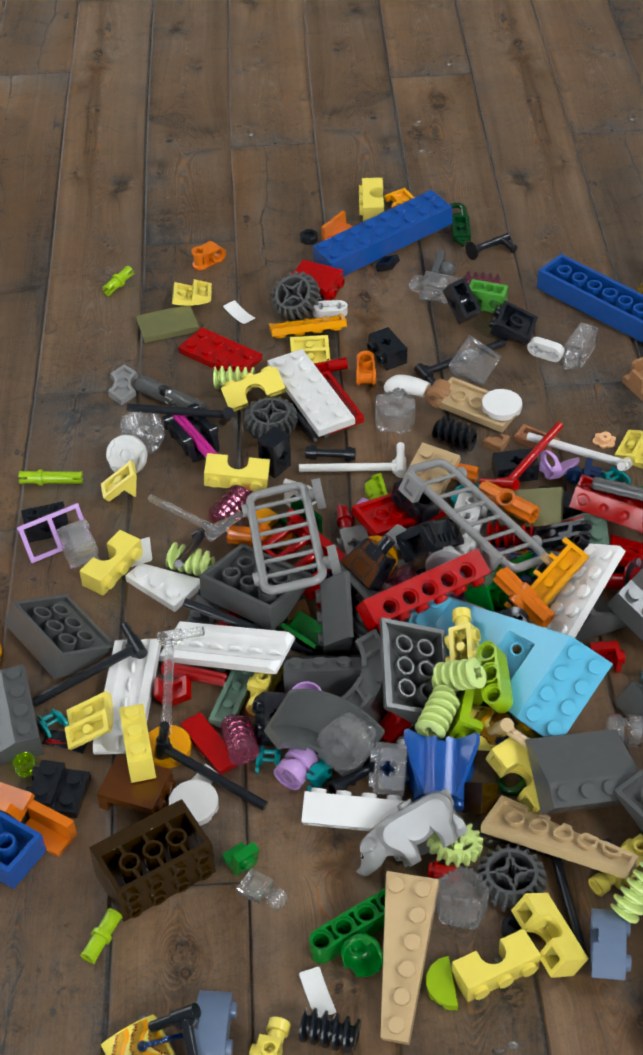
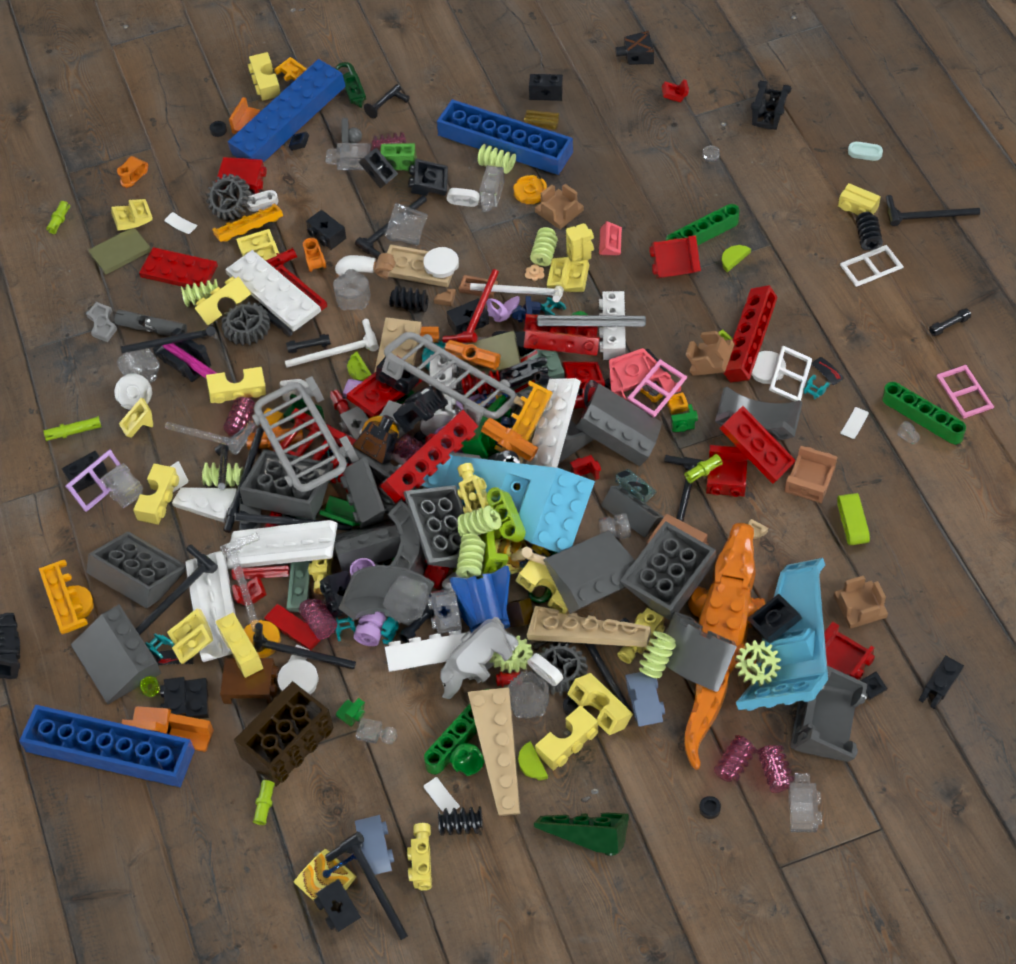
camera: 15 degrees left, 10 degrees up
black brick [257,426,291,478] -> none
none -> black bar [223,428,264,533]
none -> yellowish green piece [478,144,516,174]
none -> light orange tile [513,175,547,204]
none -> white beam [527,653,563,686]
none -> yellowish green piece [530,227,558,267]

